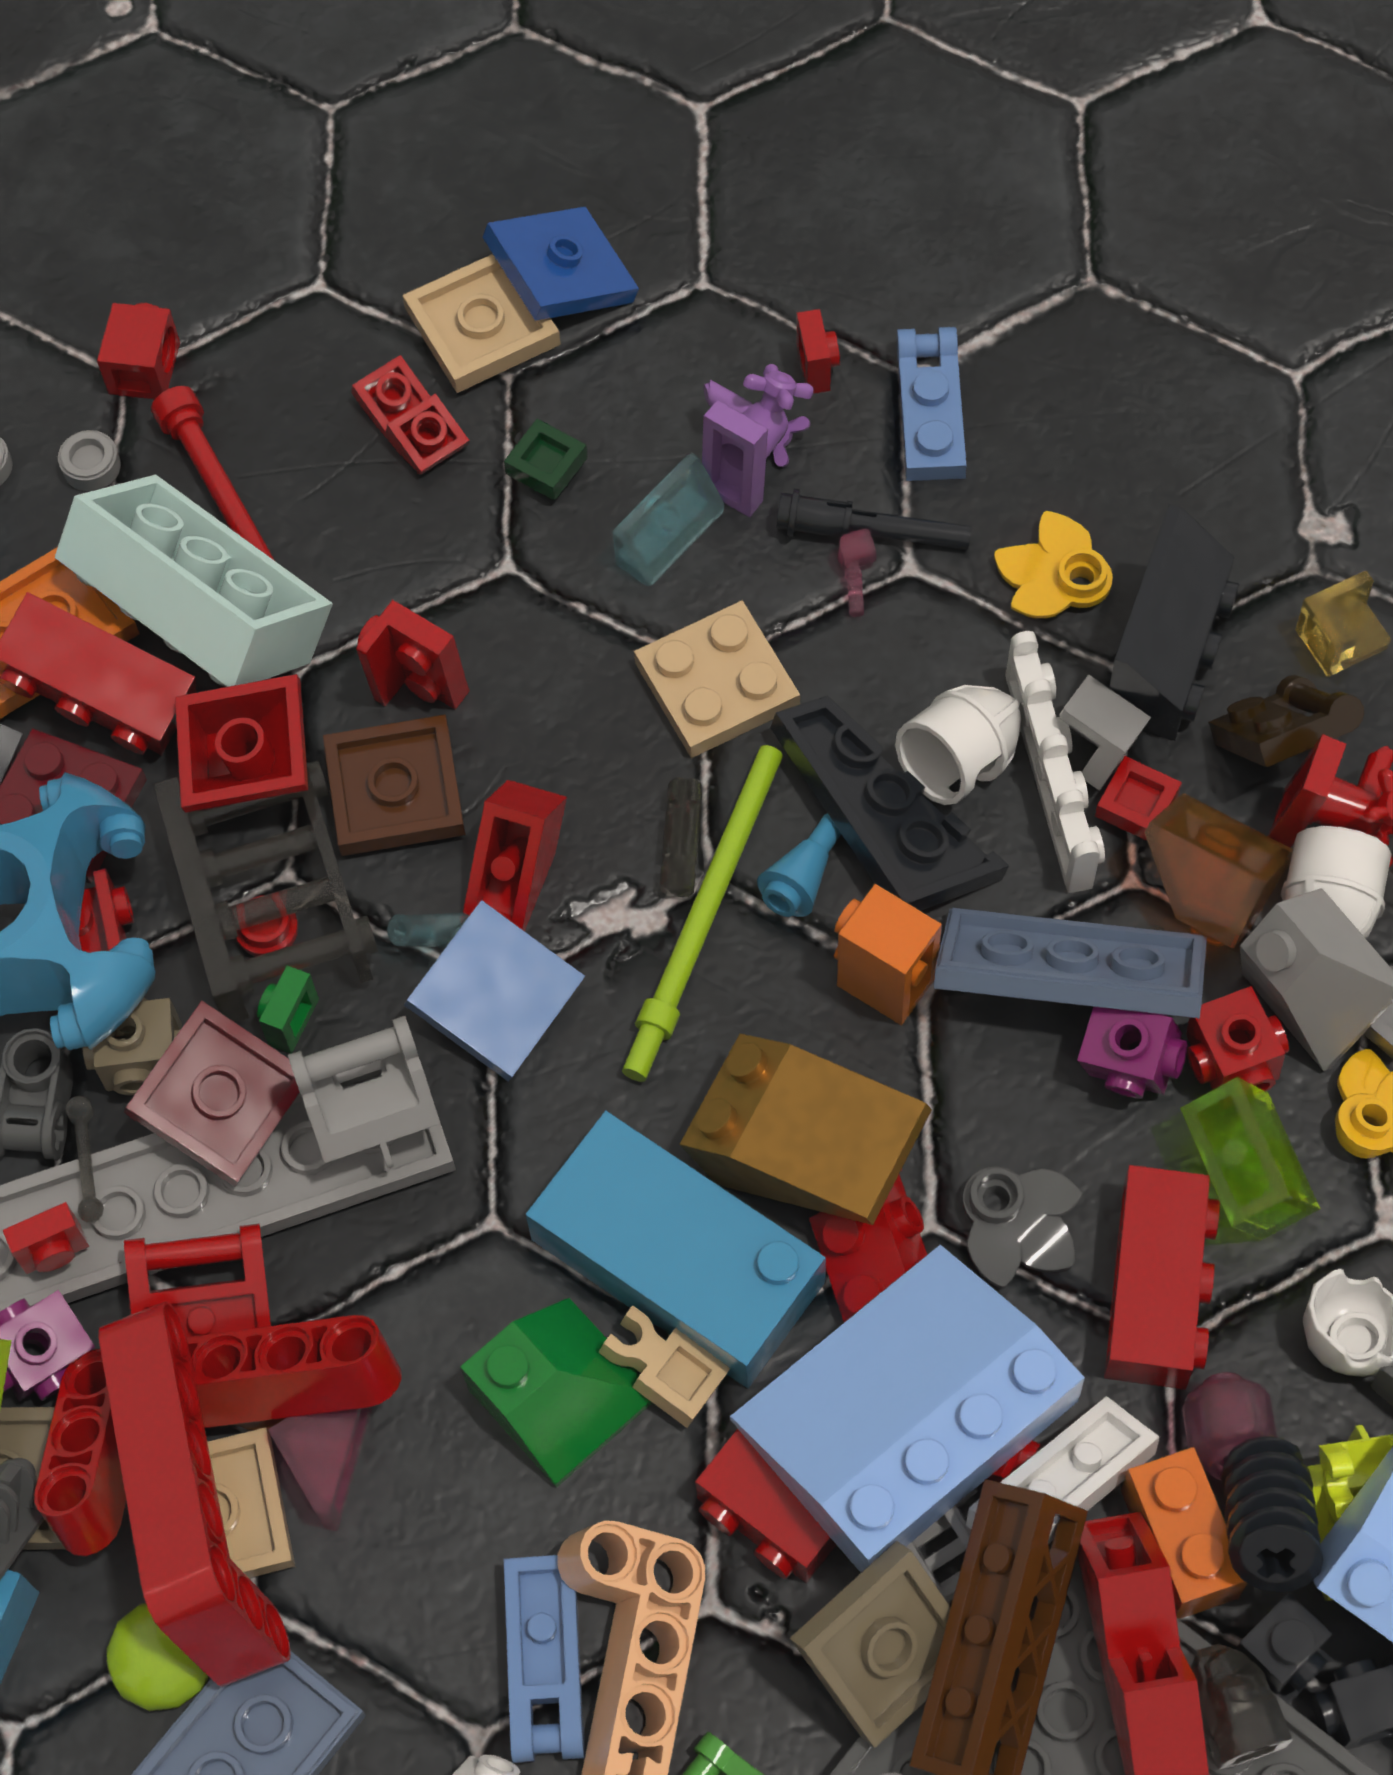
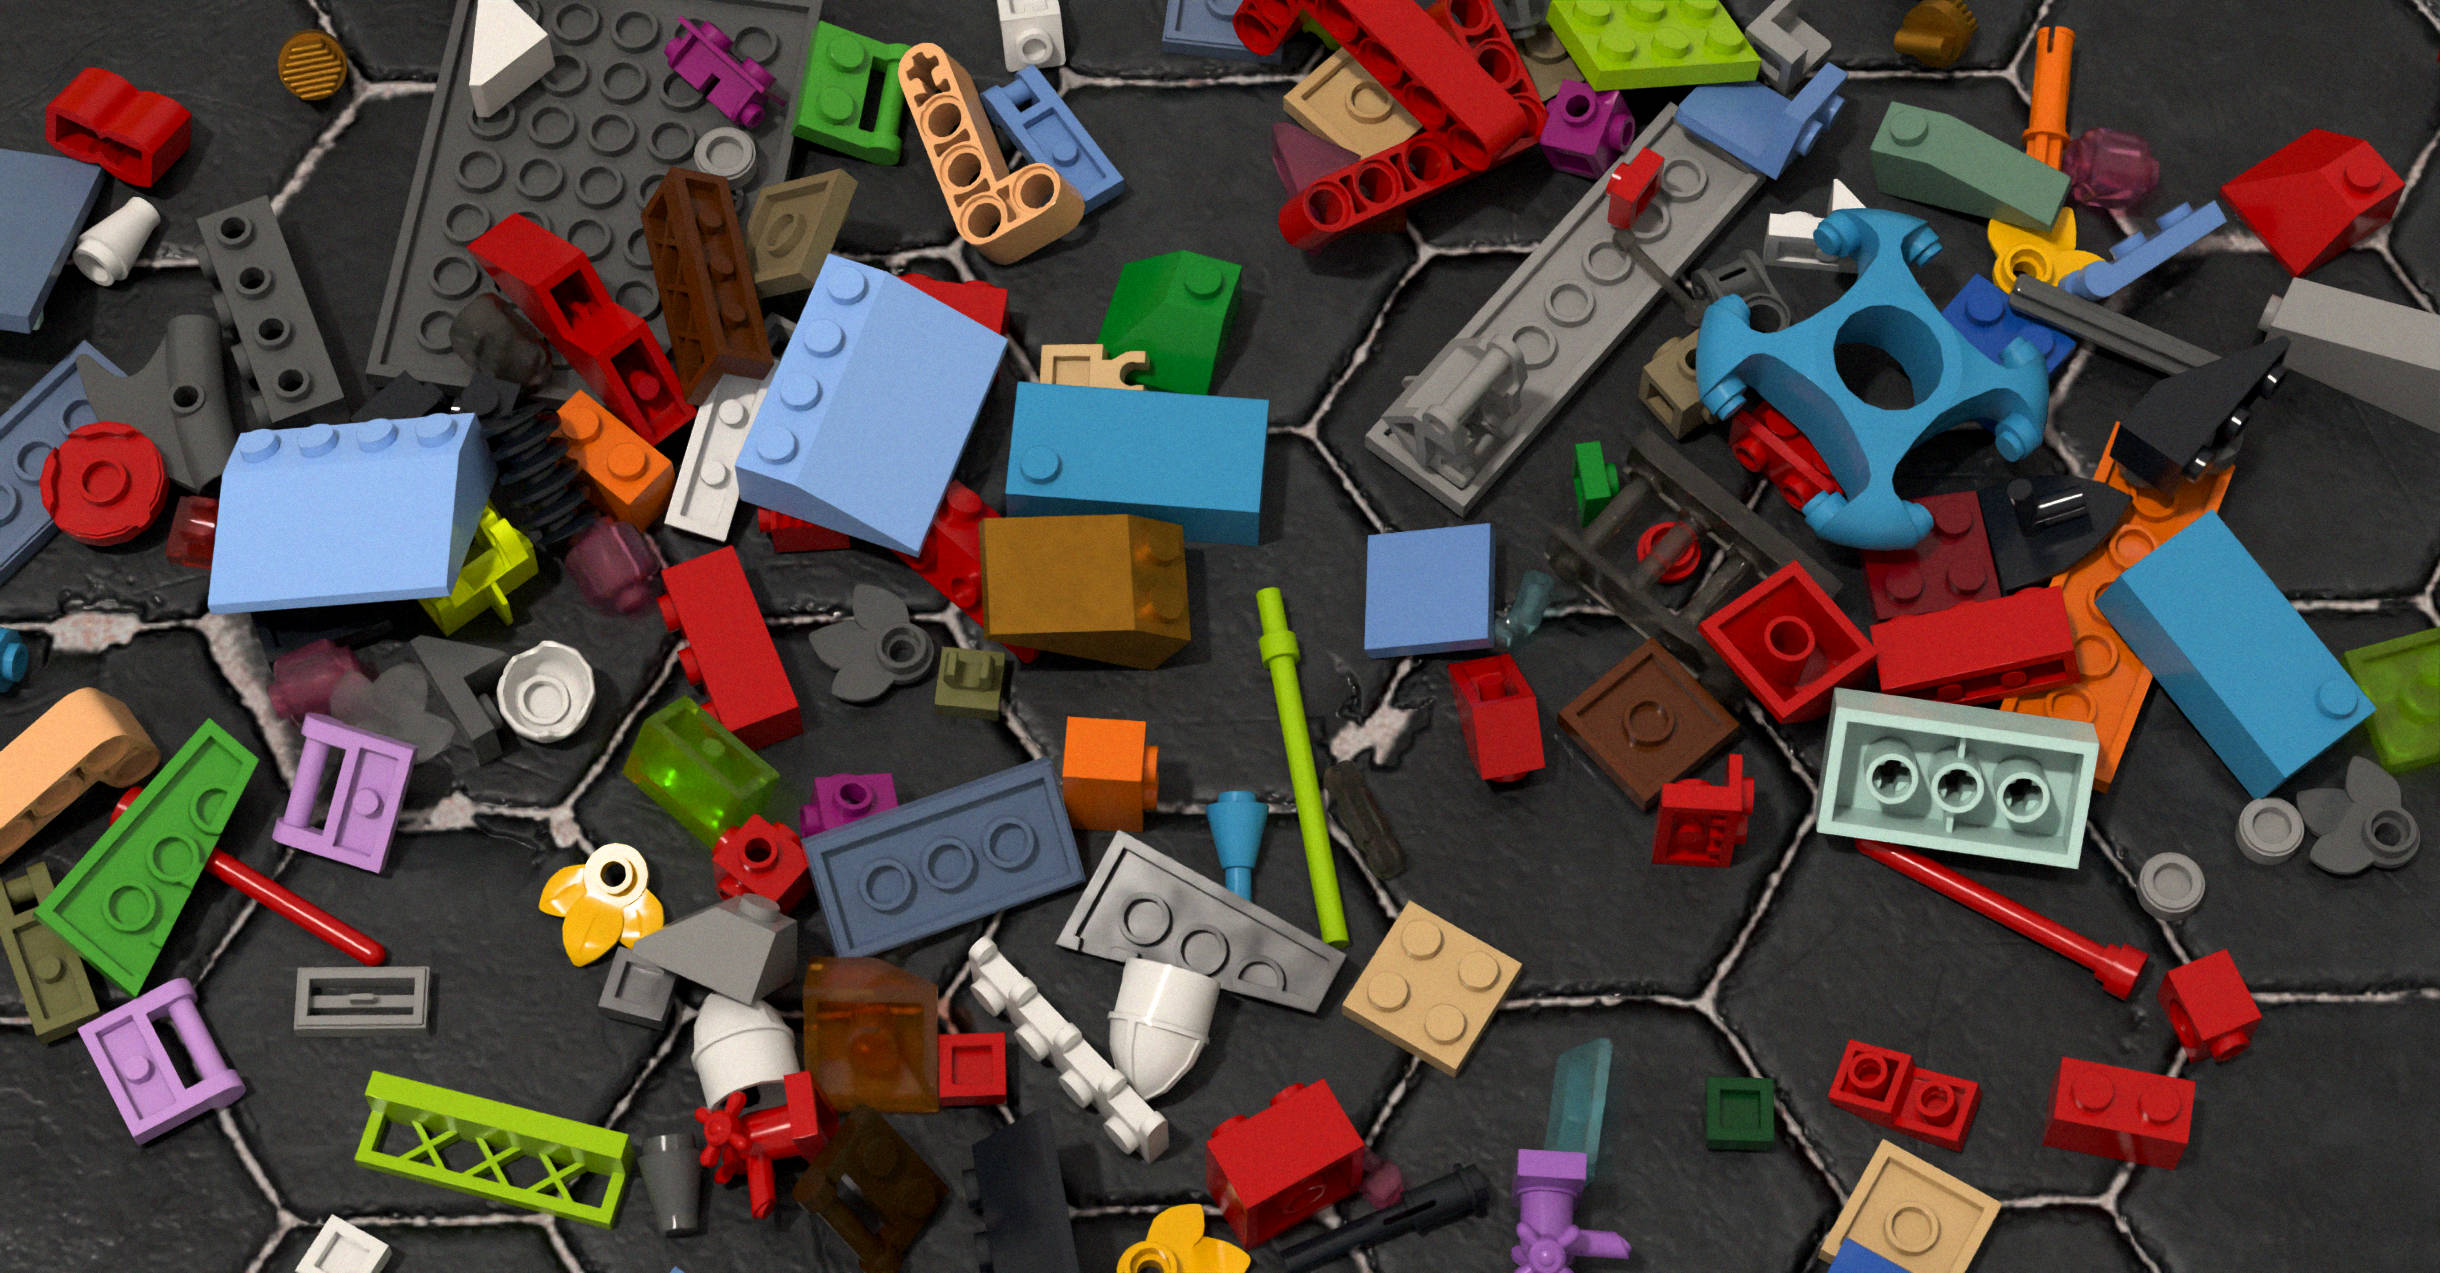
camera: 145 degrees right, 0 degrees up
plate [124,1000,300,1187] -> none
red plate [124,1223,271,1337] -> none
light grey panel [1059,675,1151,791] -> none
none -> olive tile [934,646,1007,721]
none -> red brick [1206,1078,1365,1252]
none -> red brick [2042,1056,2196,1170]

